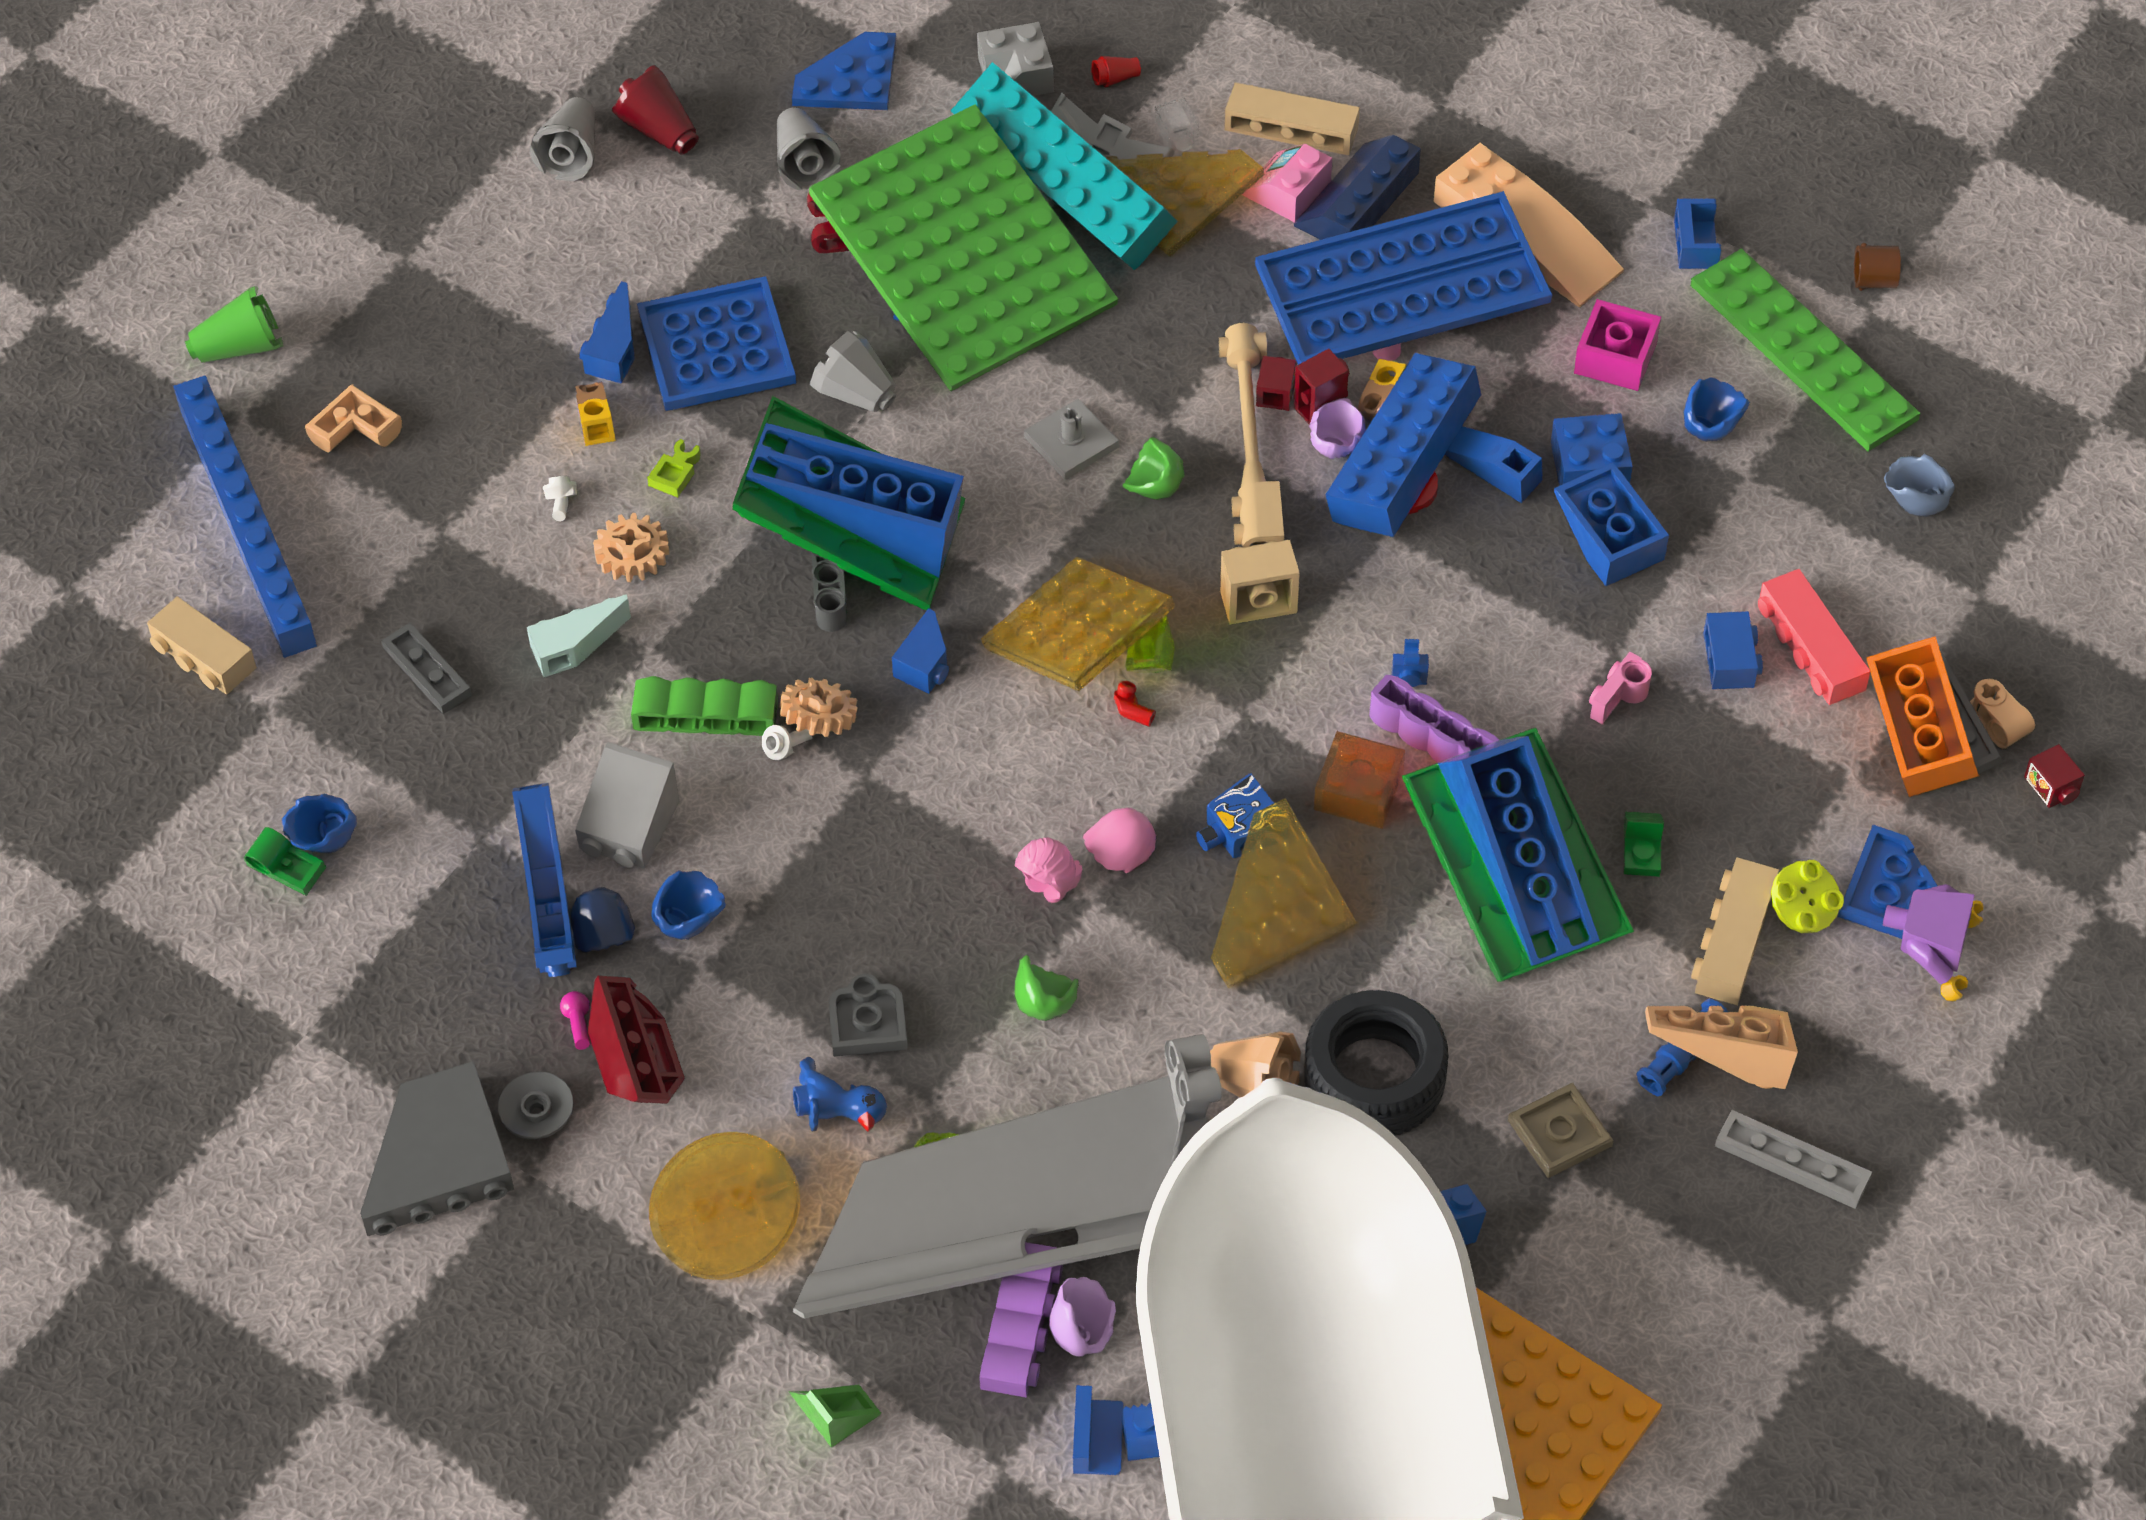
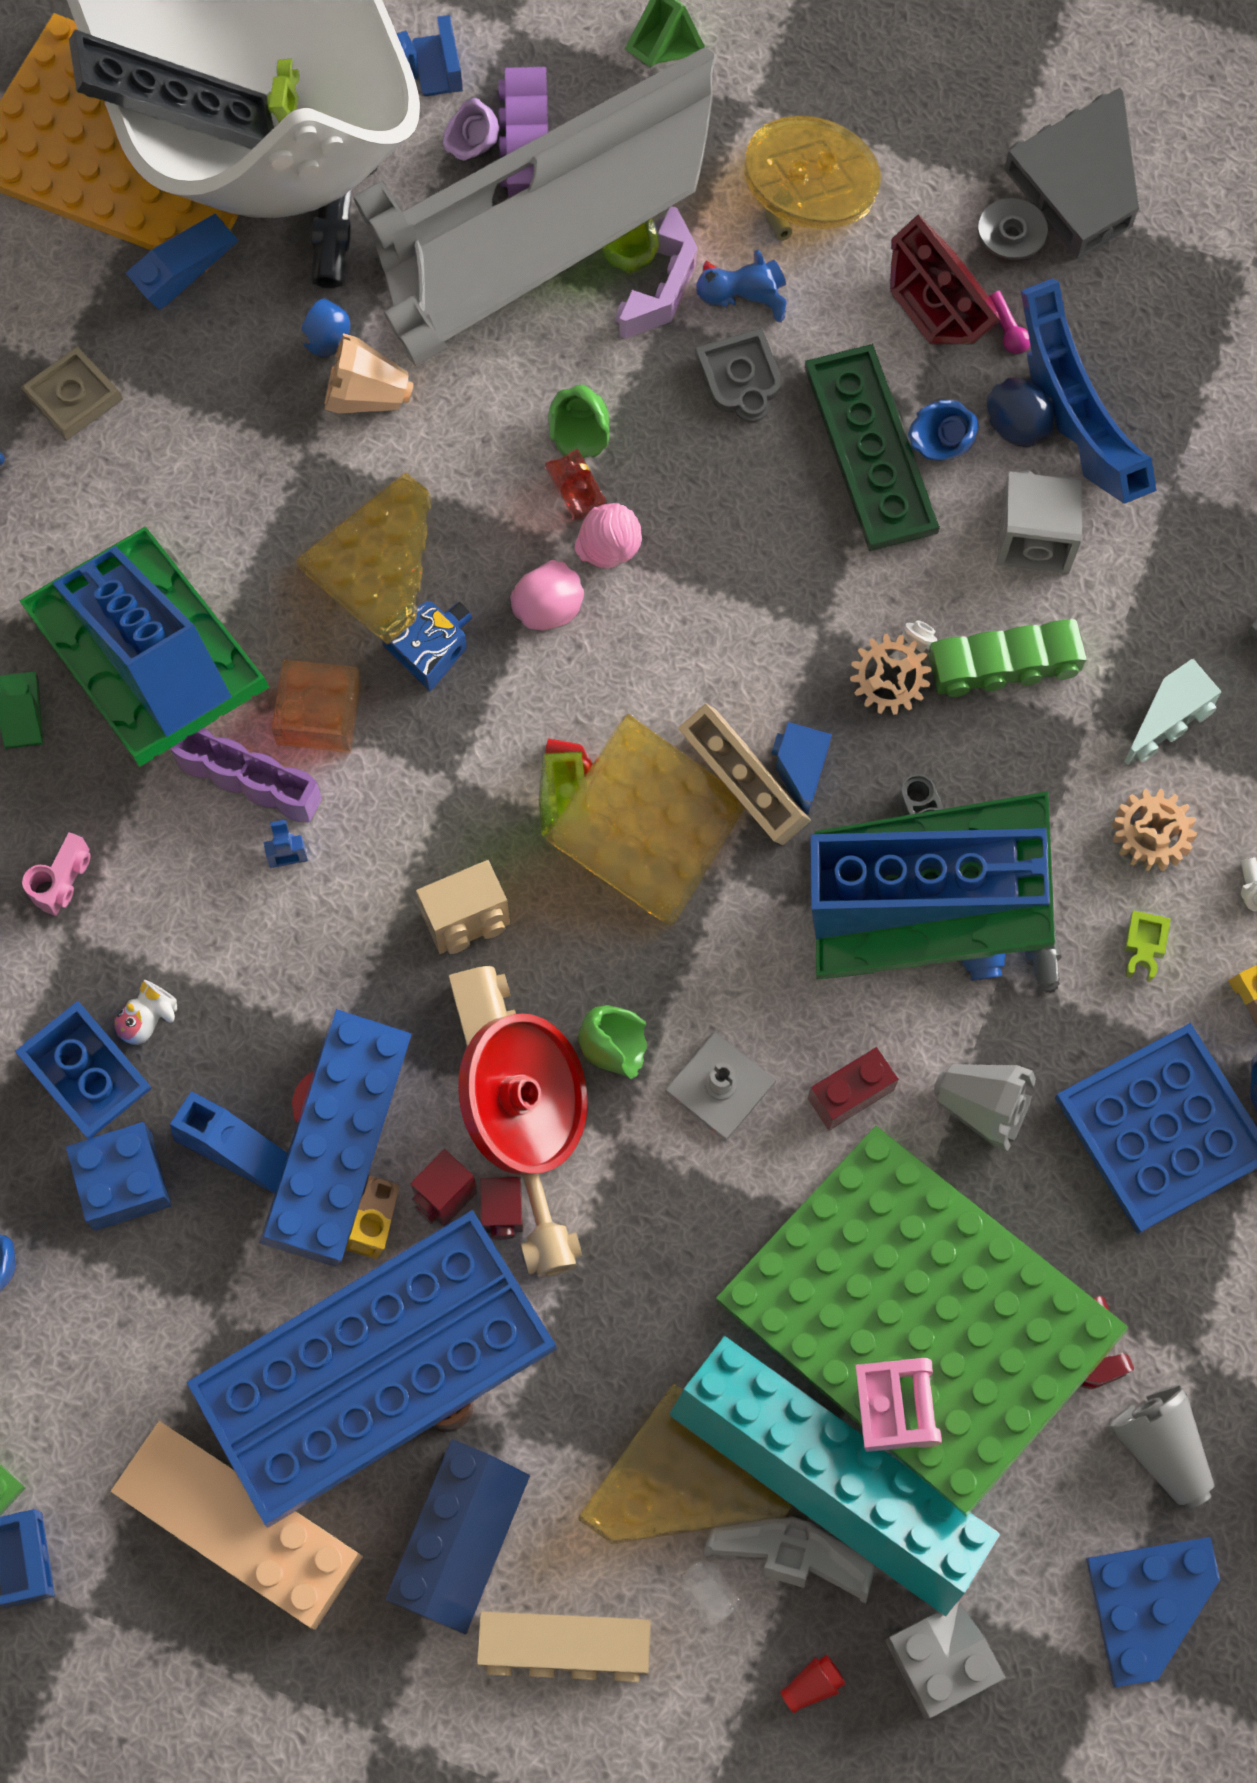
camera: 165 degrees right, 15 degrees up
bright pink slope [1241,144,1332,223] -> none
black tyre [1304,990,1449,1135] -> none
lavender hair [1309,398,1366,459] -> none
dark pink brick [1574,299,1661,391] -> none
none -> black plate [69,29,274,150]
none -> white animal [114,980,177,1045]
none -> lime plate [267,58,299,123]
none -> red dish [458,1013,588,1175]
none -> clear red hips [545,449,607,520]
none -> lavender slope [615,206,697,339]
none -> tan brick [678,703,811,845]
none -> dark green plate [804,344,940,552]
none -> dark red brick [807,1047,899,1131]
none -> bright pink plate [856,1358,942,1452]

